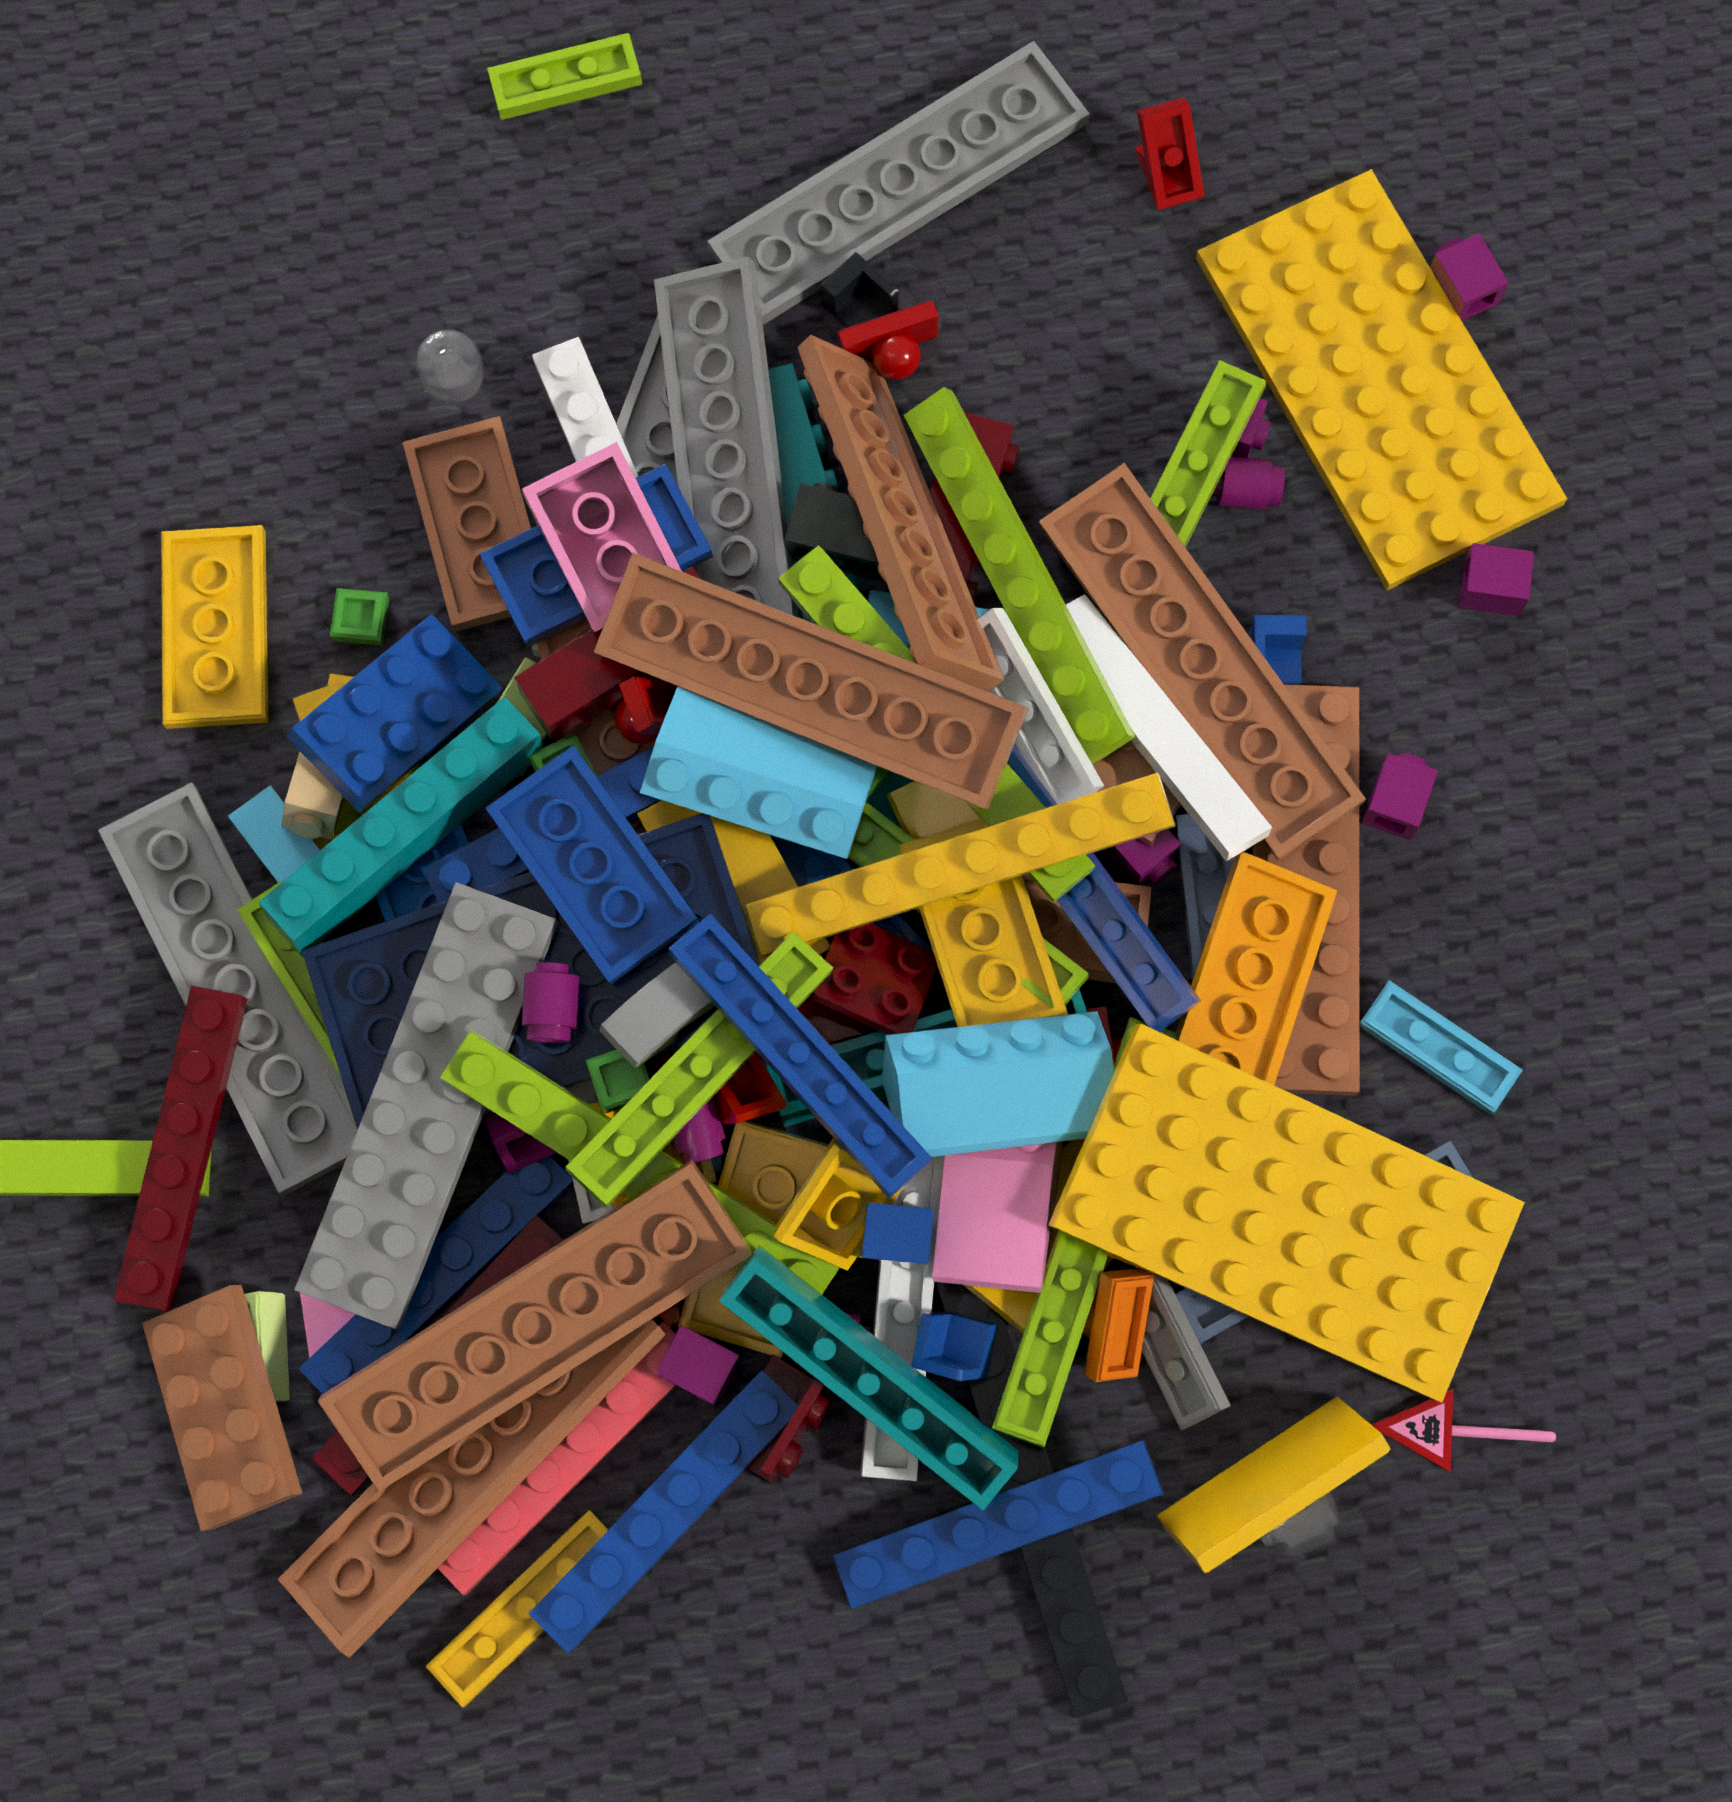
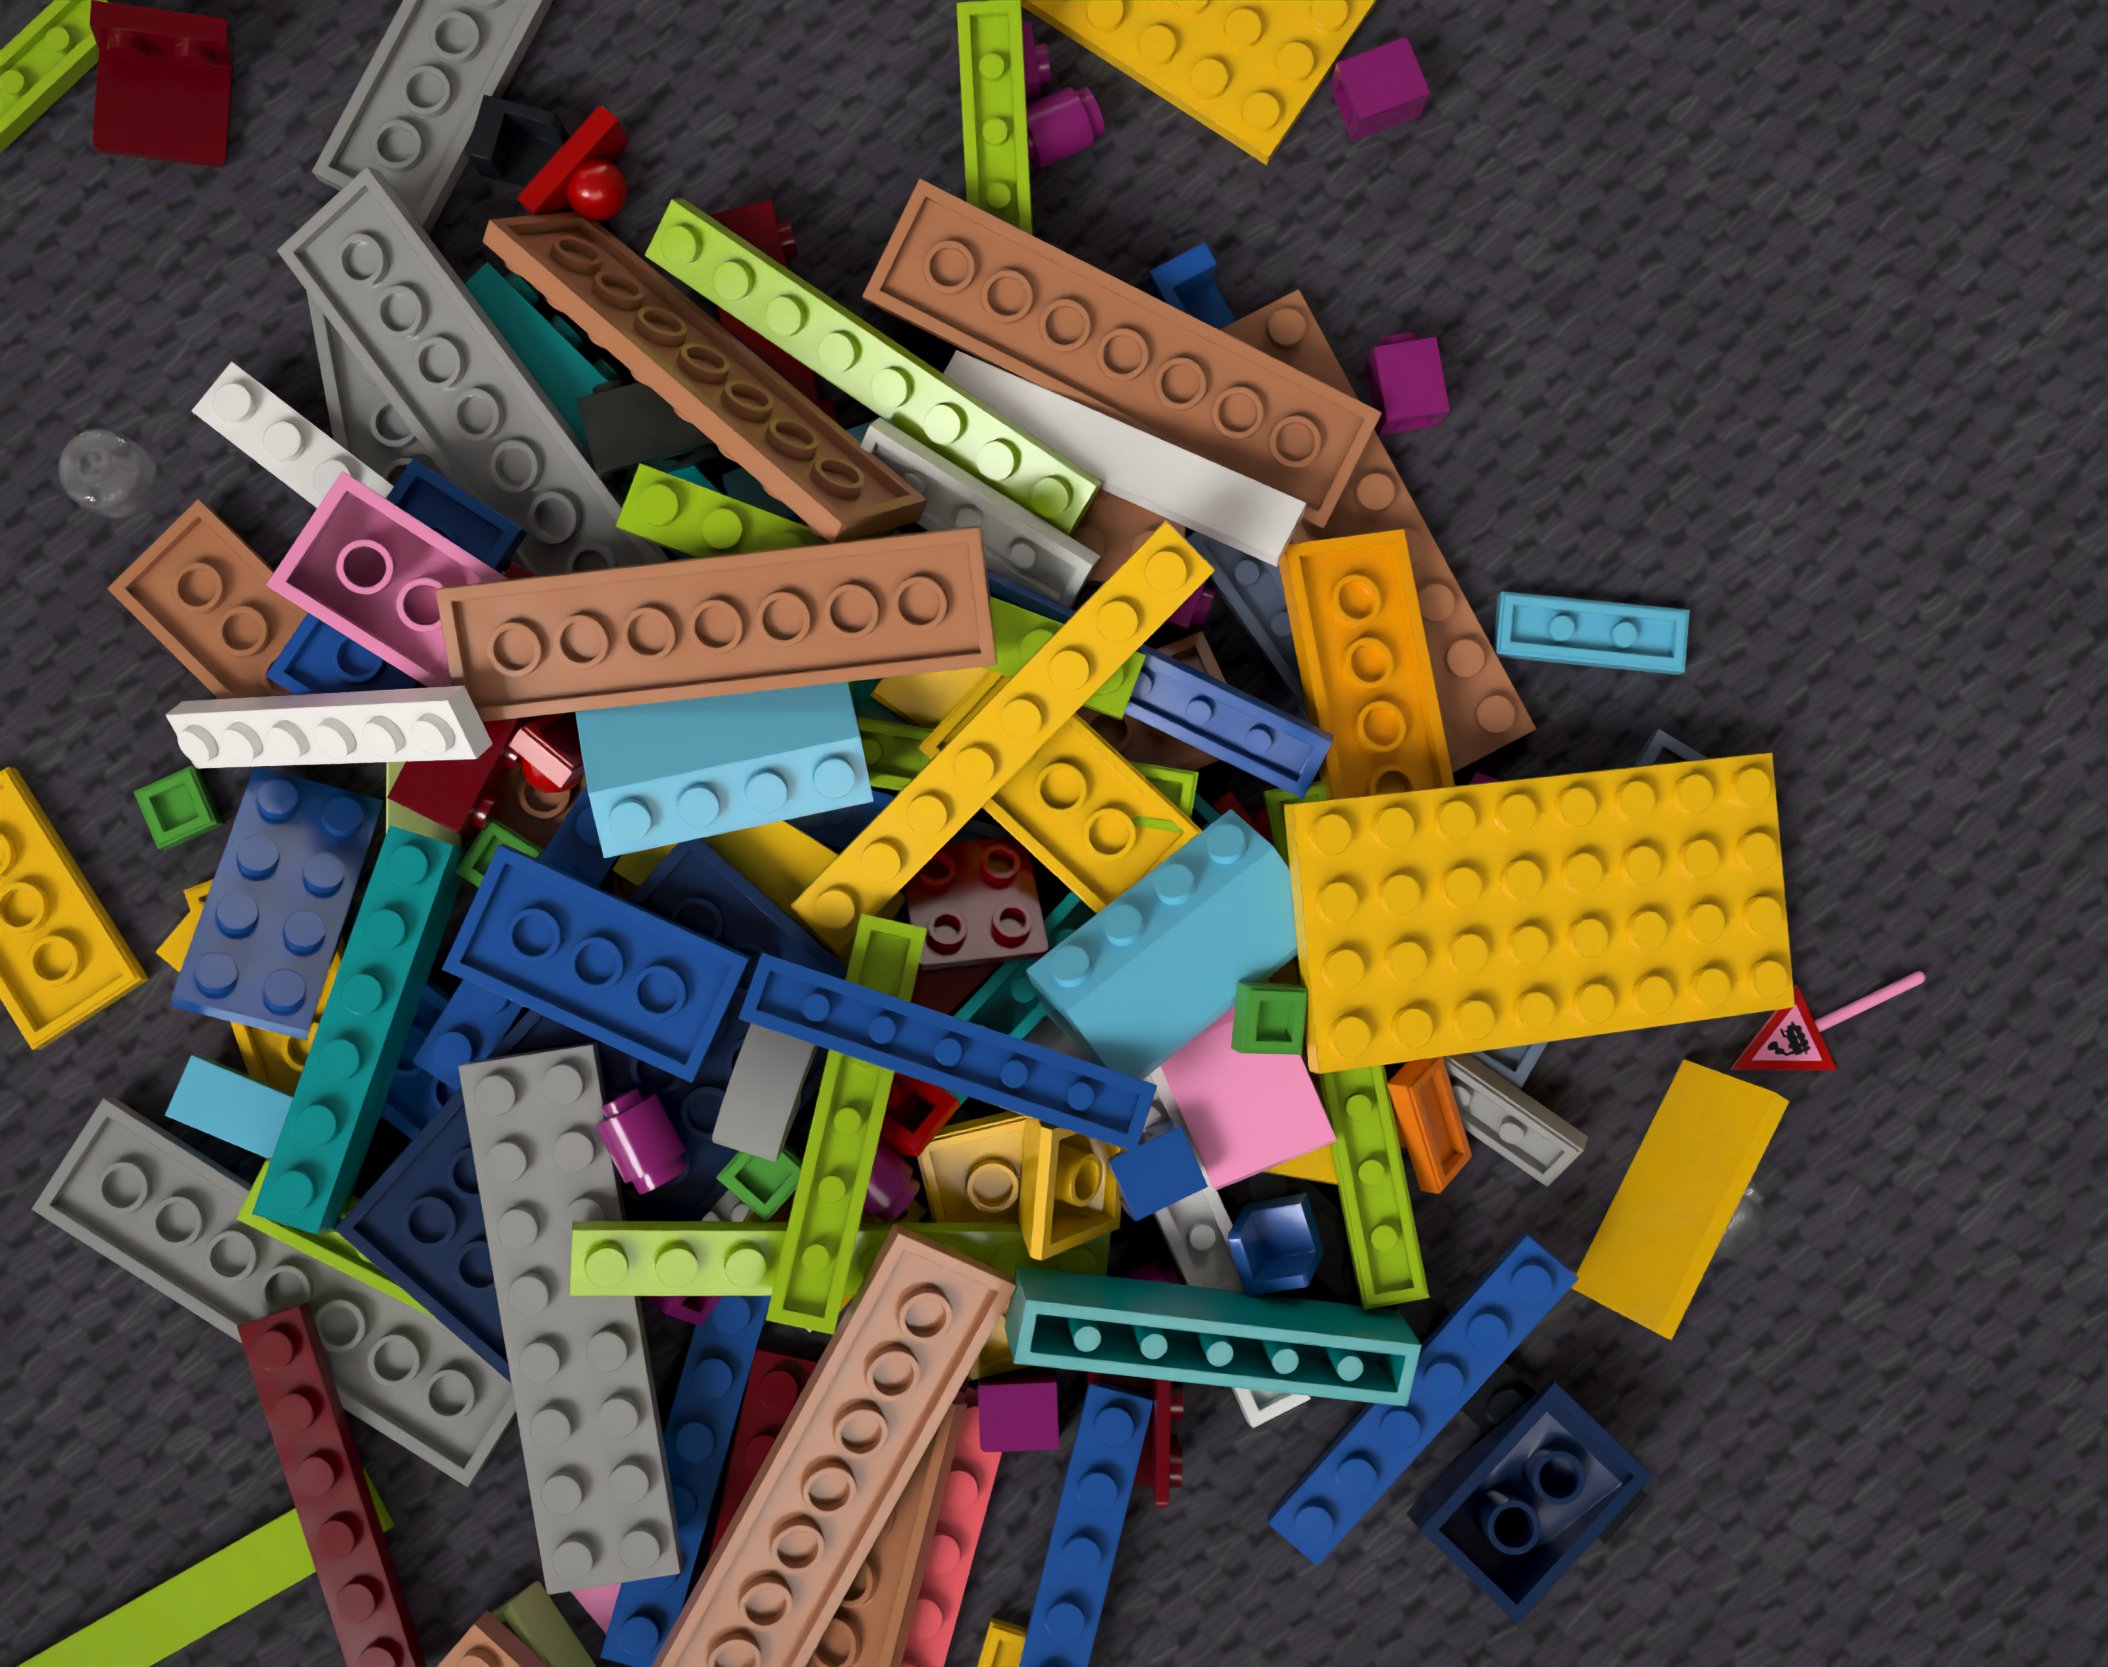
camera: 35 degrees left, 10 degrees up
tan brick [281,752,345,840] -> none
none -> dark red bracket [89,0,234,168]
none -> white plate [165,686,492,768]
none -> bright green tile [1231,982,1308,1055]
none -> dark blue slope [1406,1380,1653,1625]

